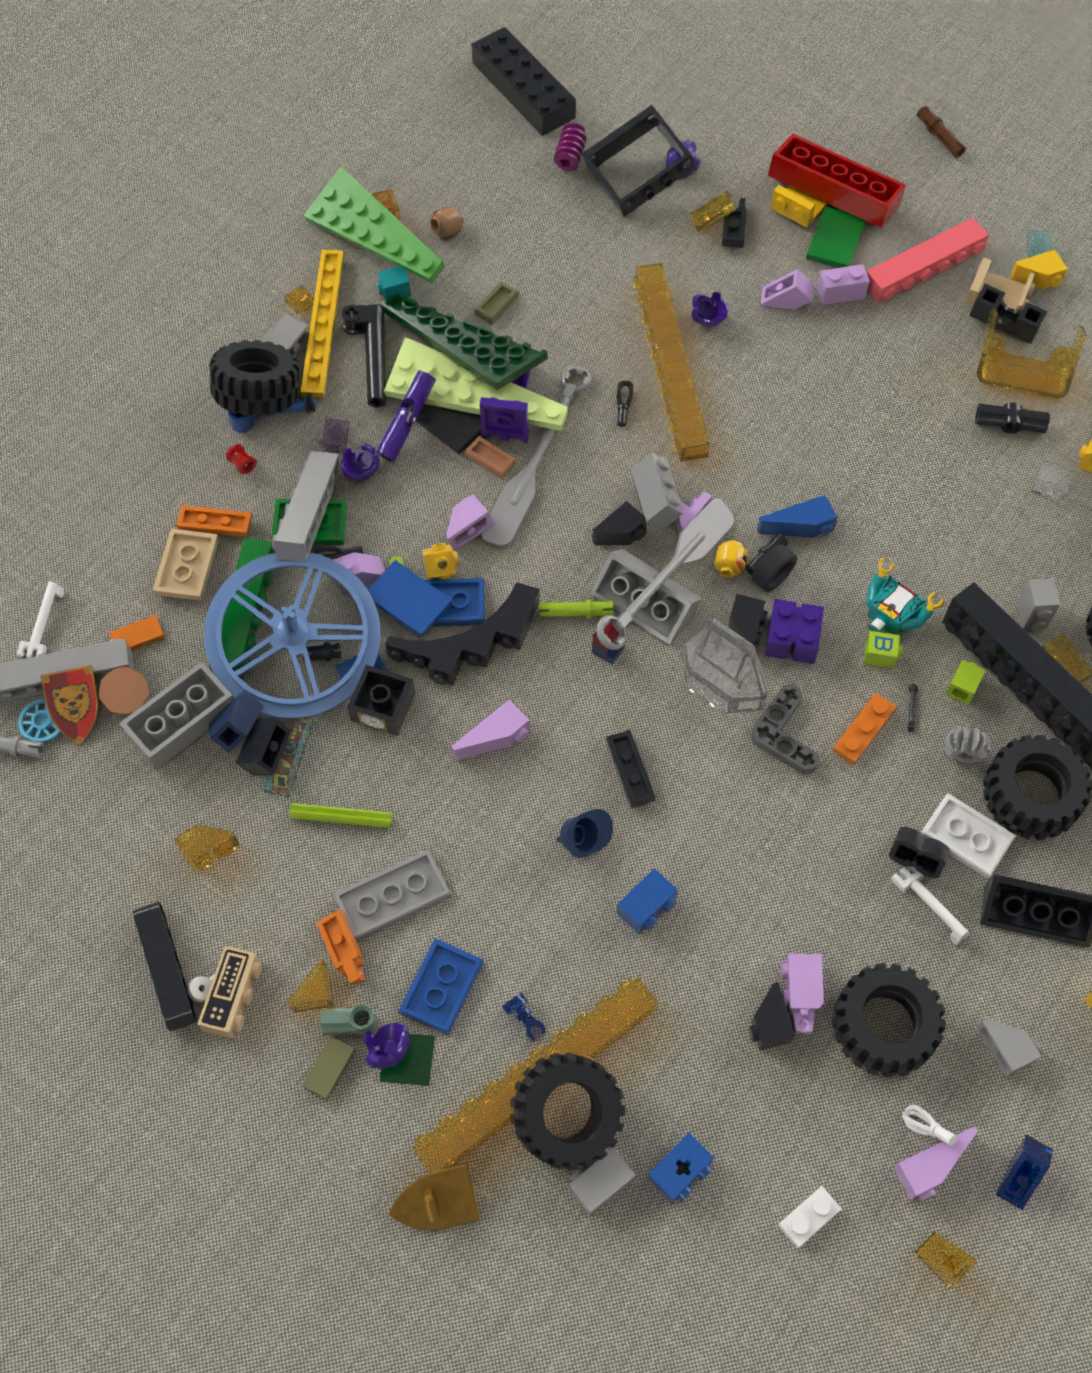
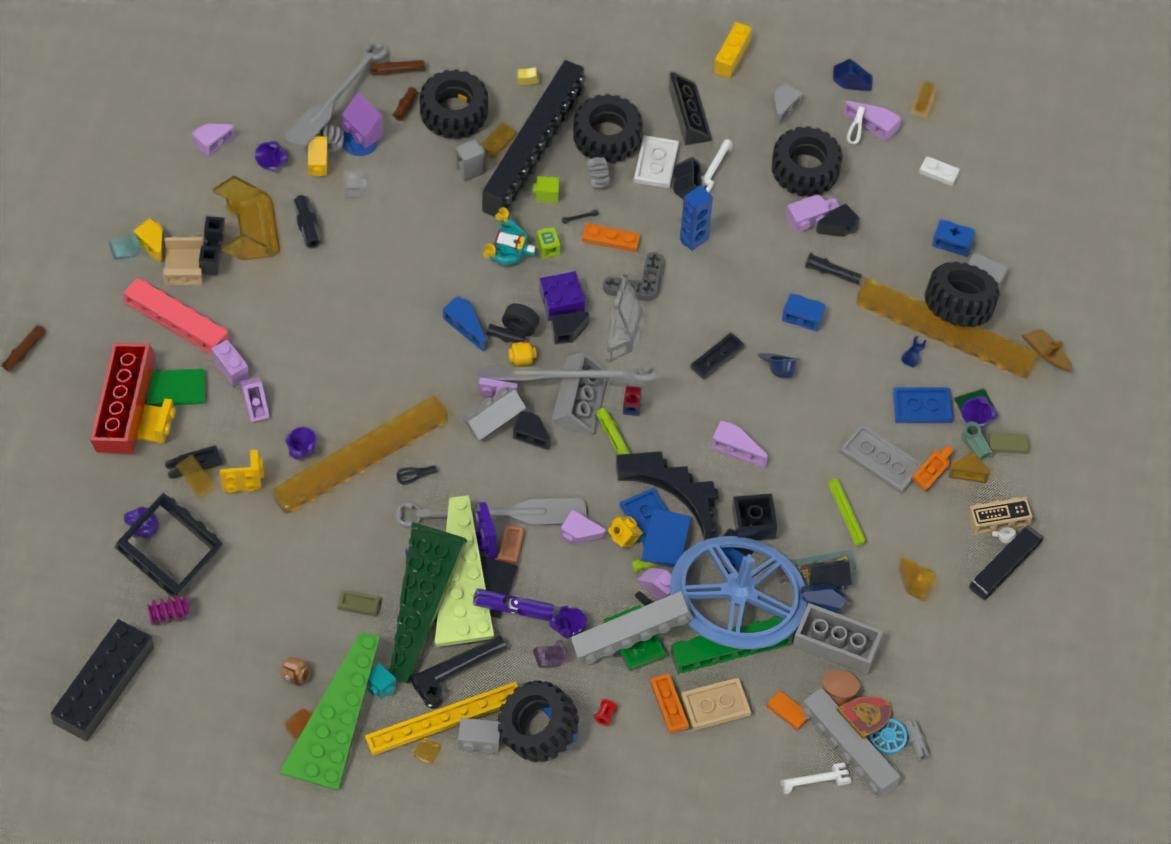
camera: 120 degrees left, 5 degrees down
none -> yellow bracket [220,449,265,493]
none -> blue brick [680,185,713,251]
none -> black pin [805,252,862,285]

